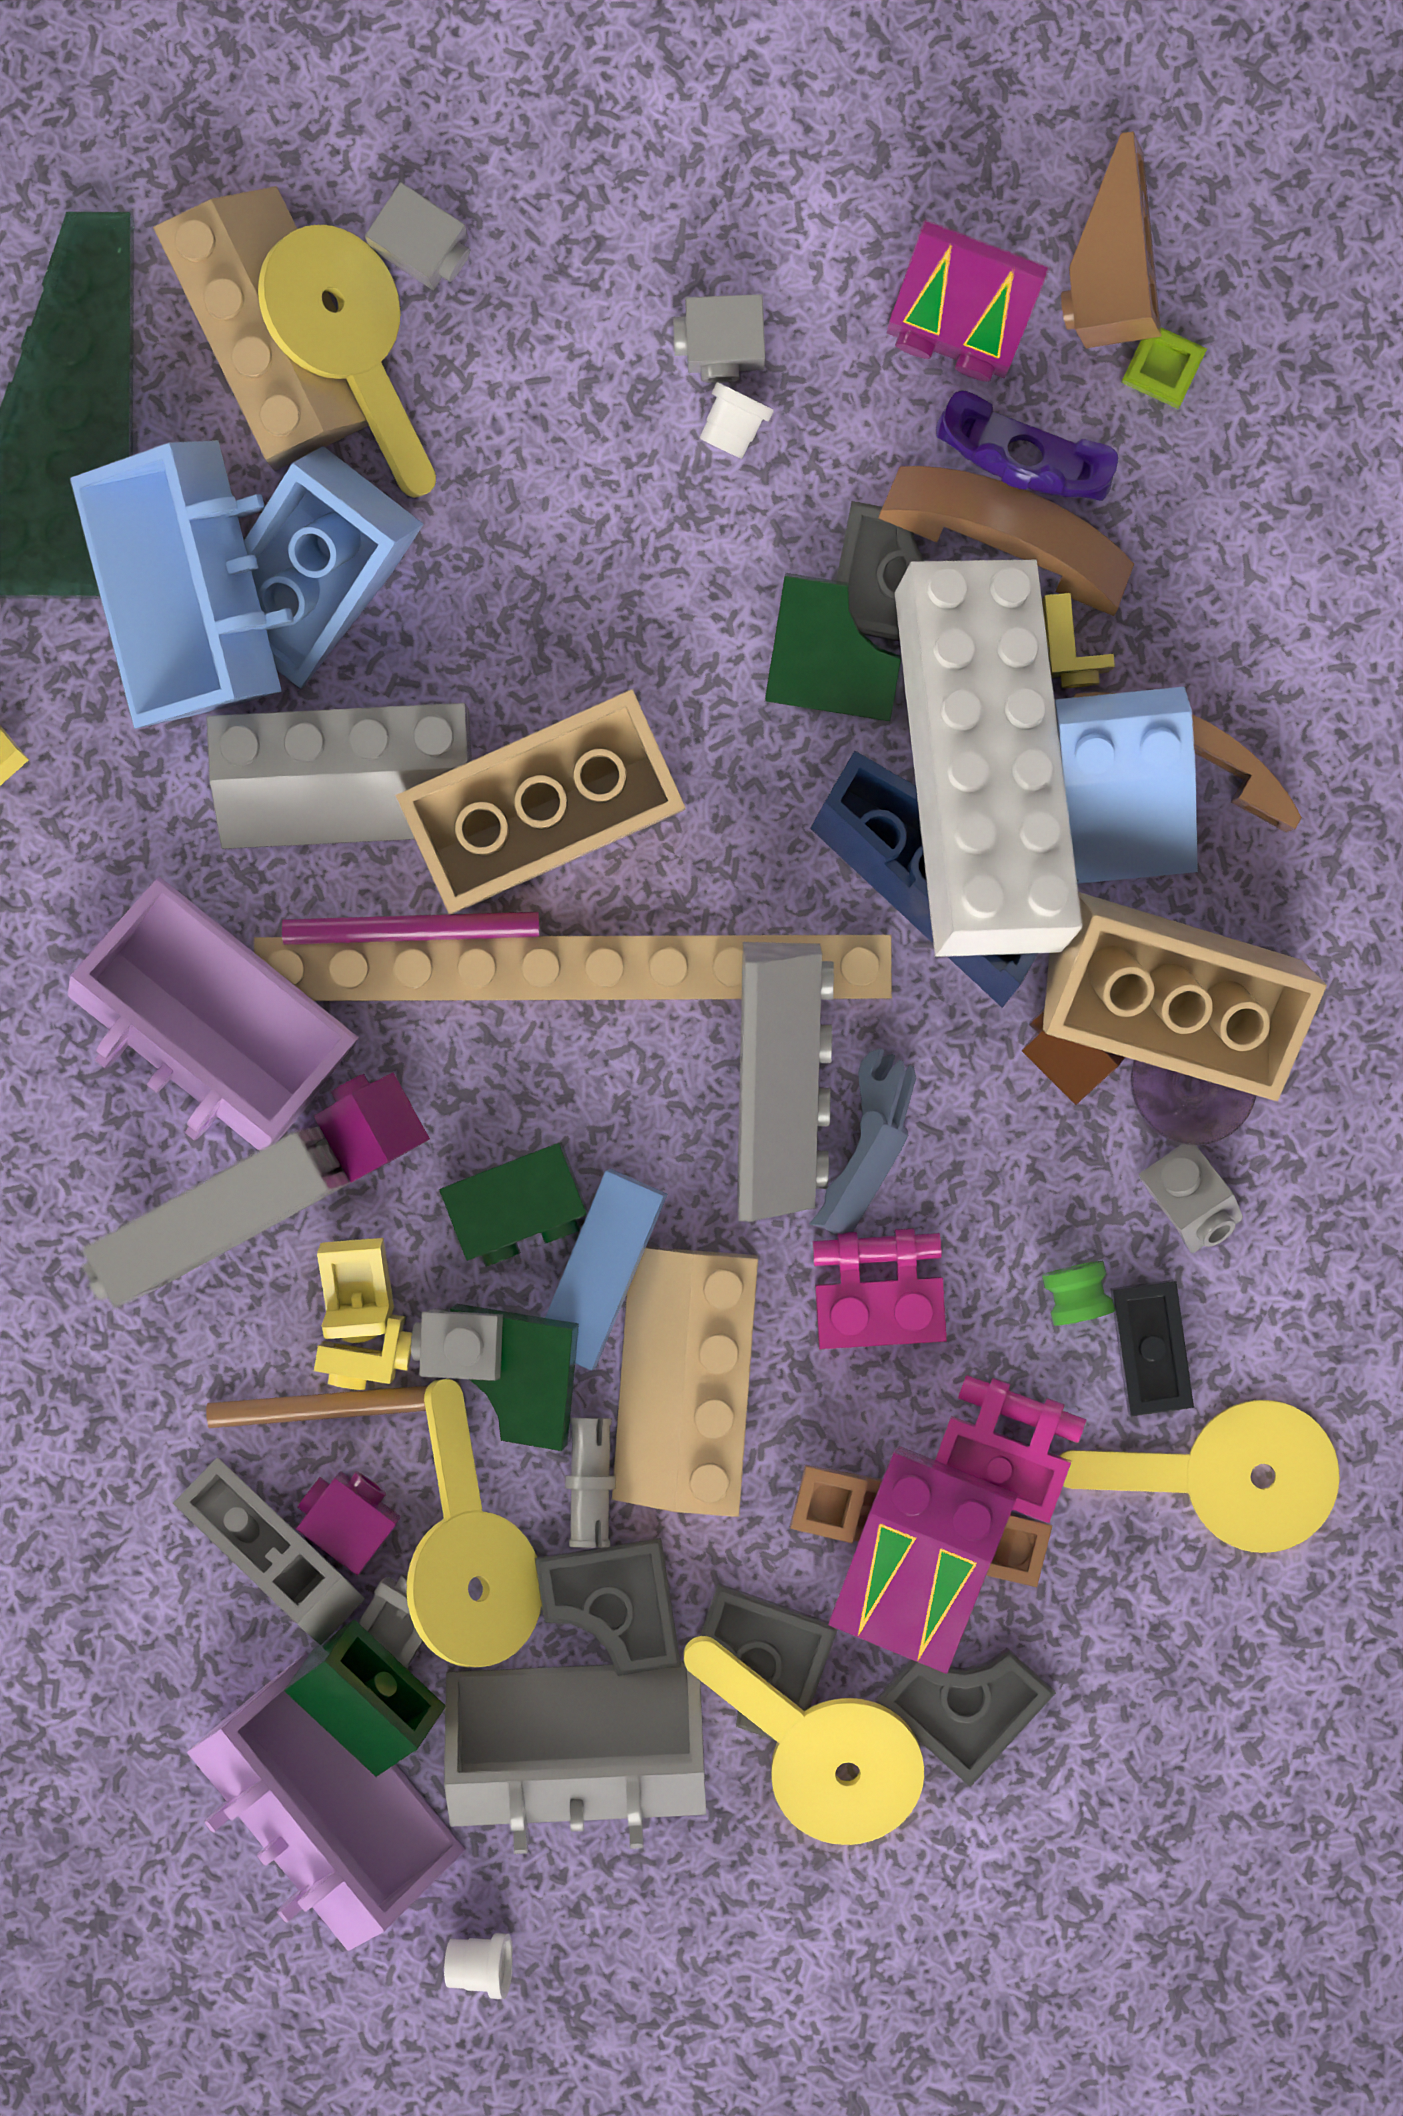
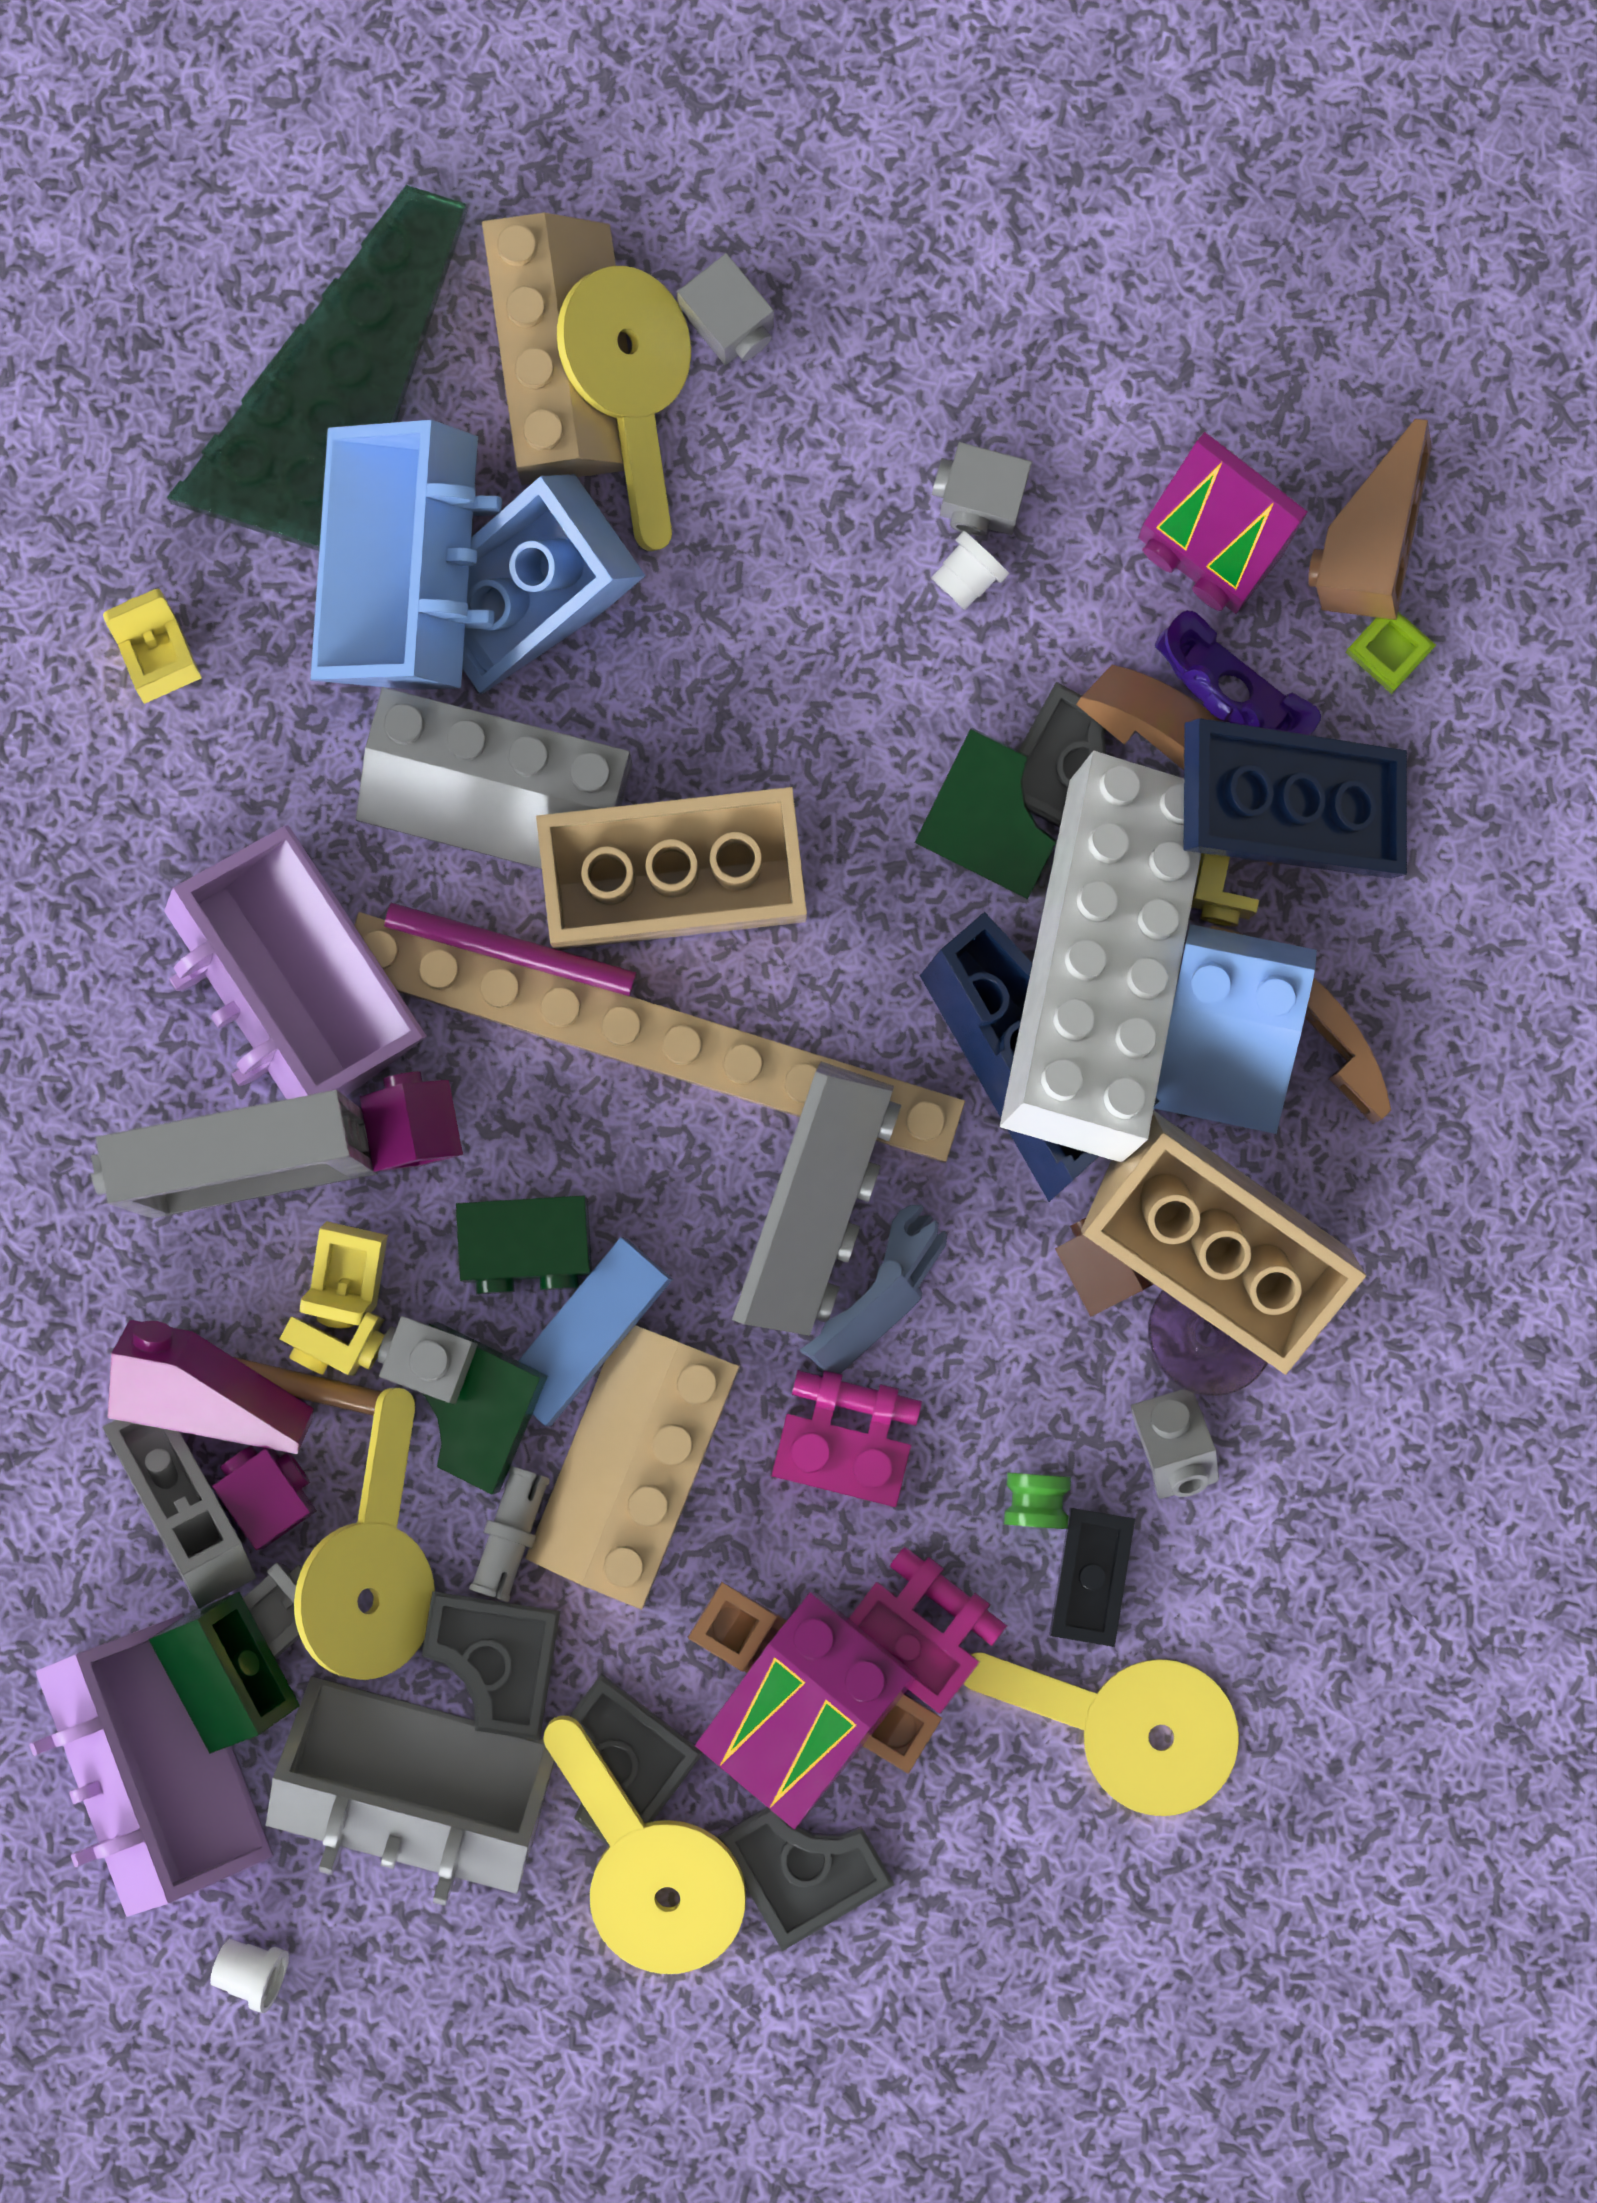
camera: 10 degrees right, 5 degrees down
none -> slope [107,1320,314,1454]
none -> dark blue plate [1184,718,1407,878]

